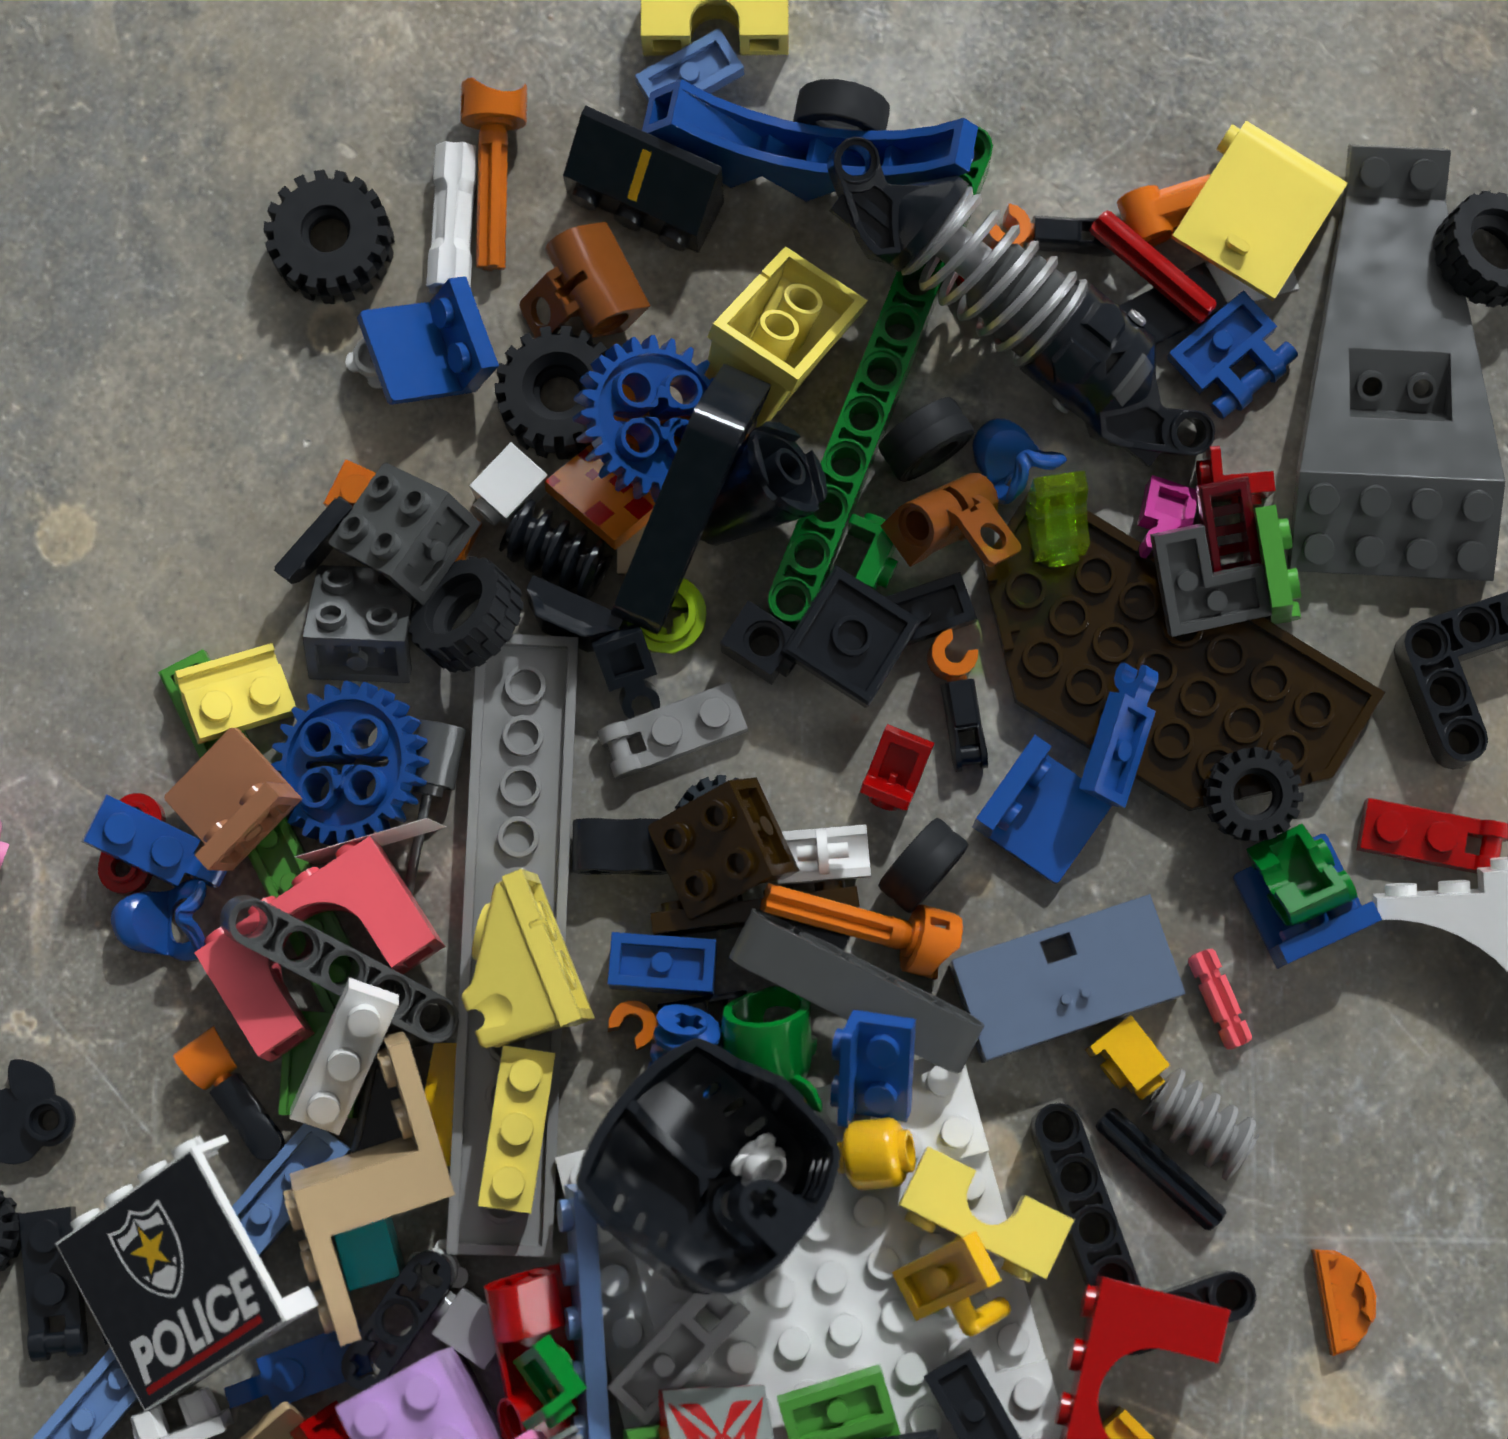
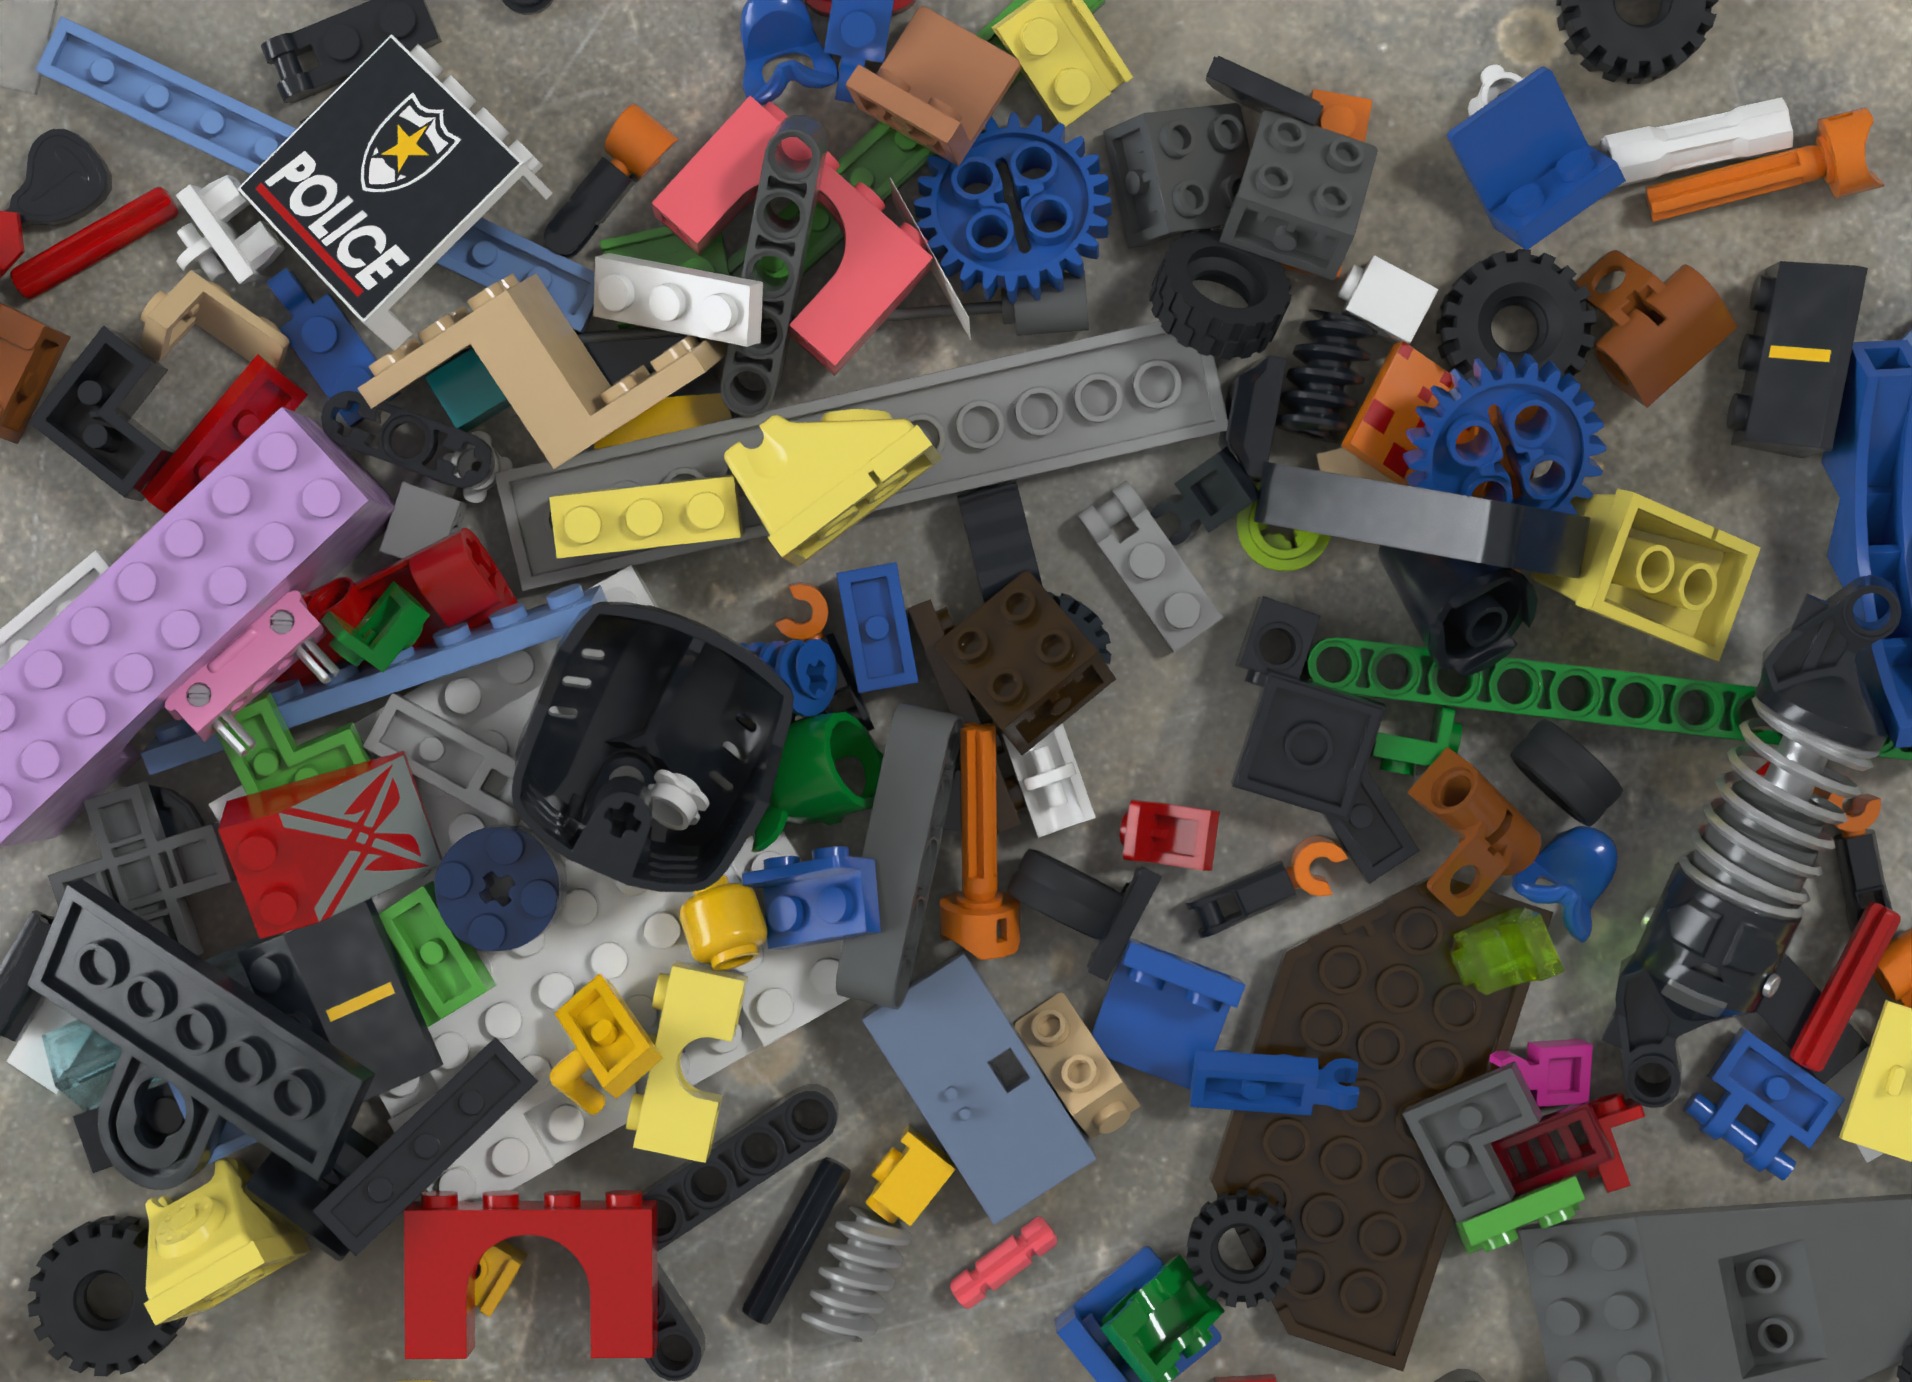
camera: 65 degrees right, 10 degrees up
none -> dark blue brick [434,824,567,951]
none -> tan bracket [1015,993,1141,1139]
none -> black tile [1087,866,1162,981]

